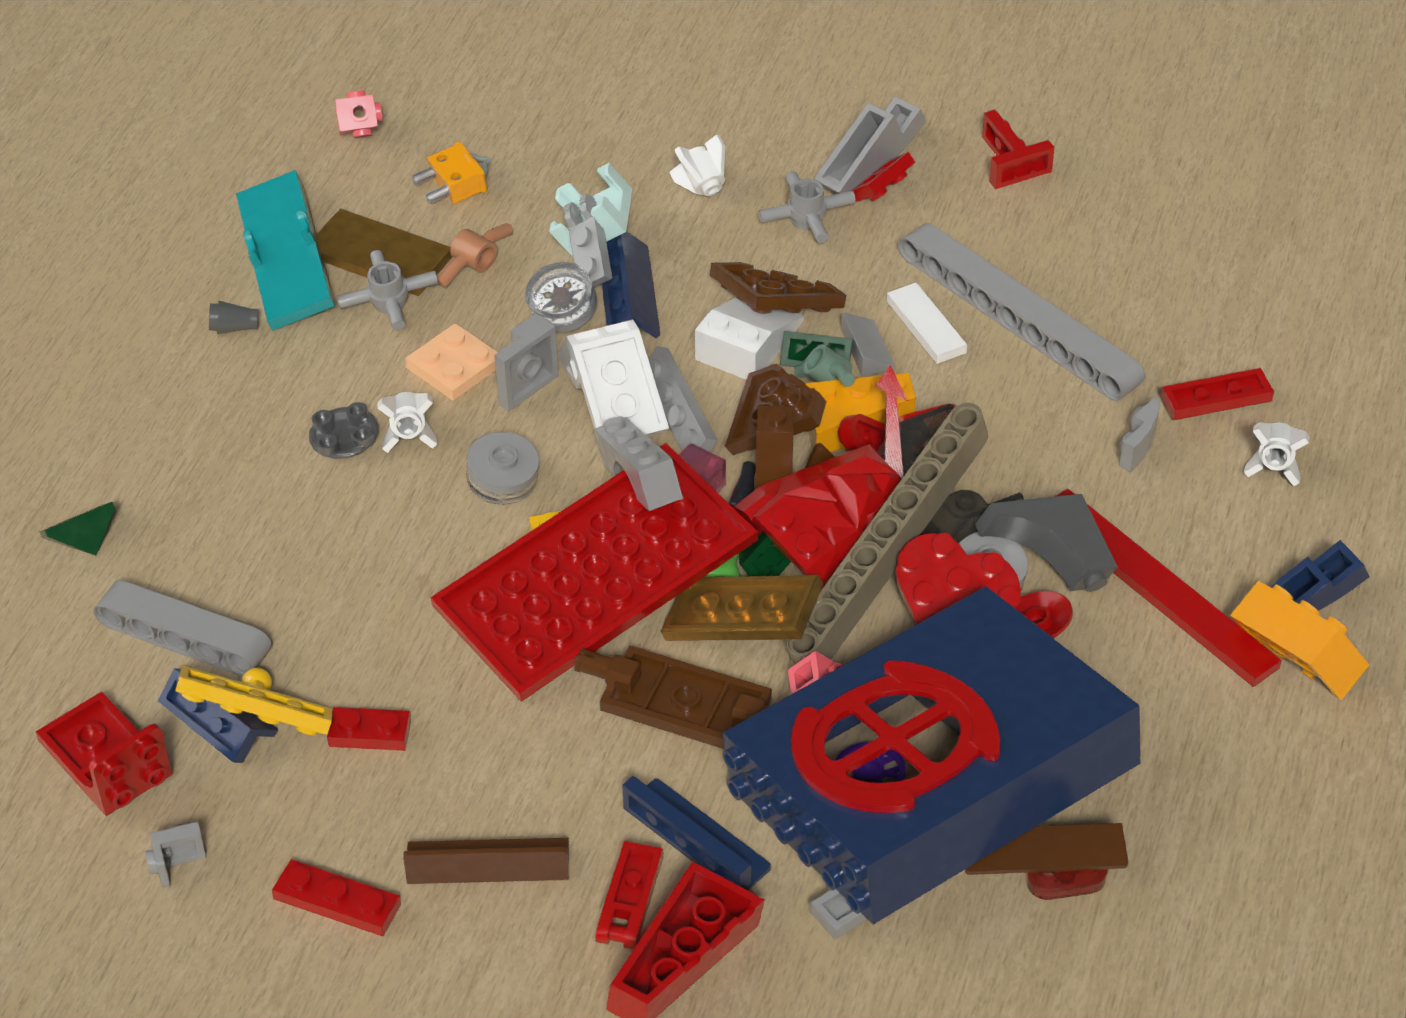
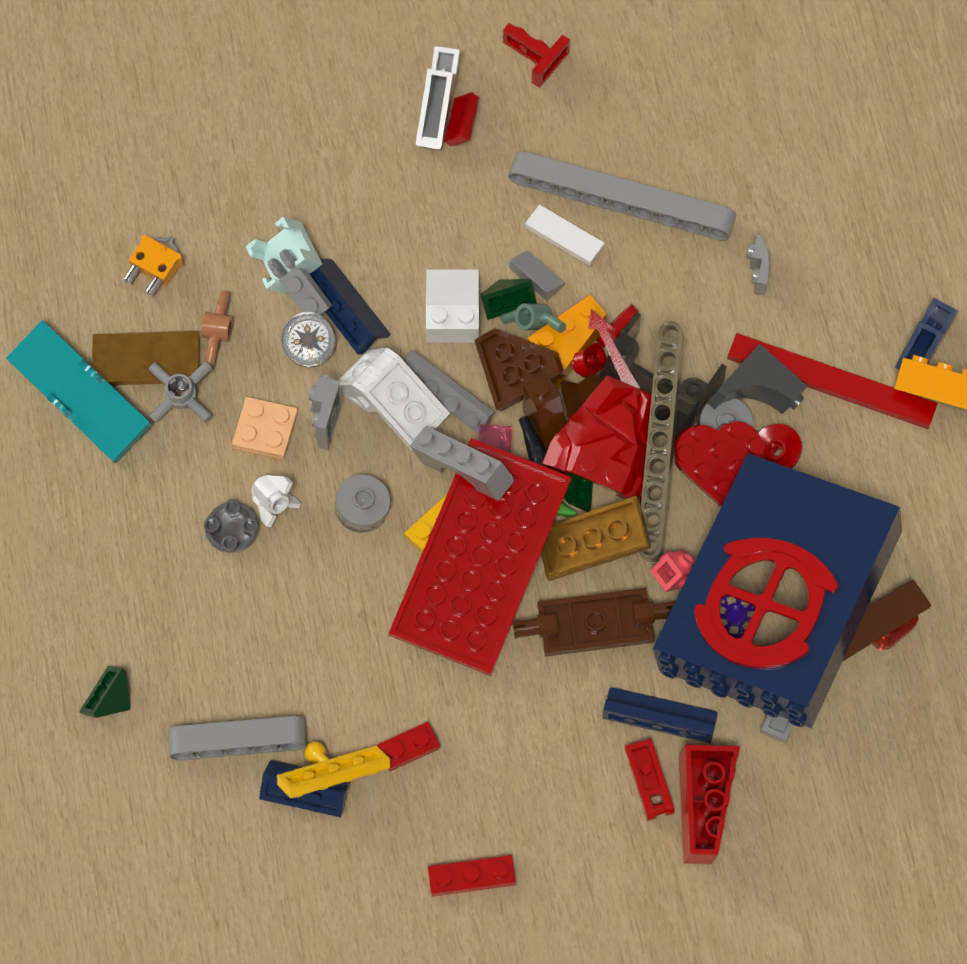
camera: 30 degrees left, 20 degrees up
red bracket [35,691,173,816] -> none
light grey bracket [145,822,206,887] -> none
dark grey cone [209,300,258,334] -> none
brick [335,91,383,138] -> none
reddish brown panel [403,838,569,884] -> none
white brick [669,134,725,196] -> none
reddish brown plate [710,262,846,314] -> none
light grey bar [758,171,856,243] -> none
red plate [1161,368,1274,421] -> none
white brick [1244,422,1310,486] -> none

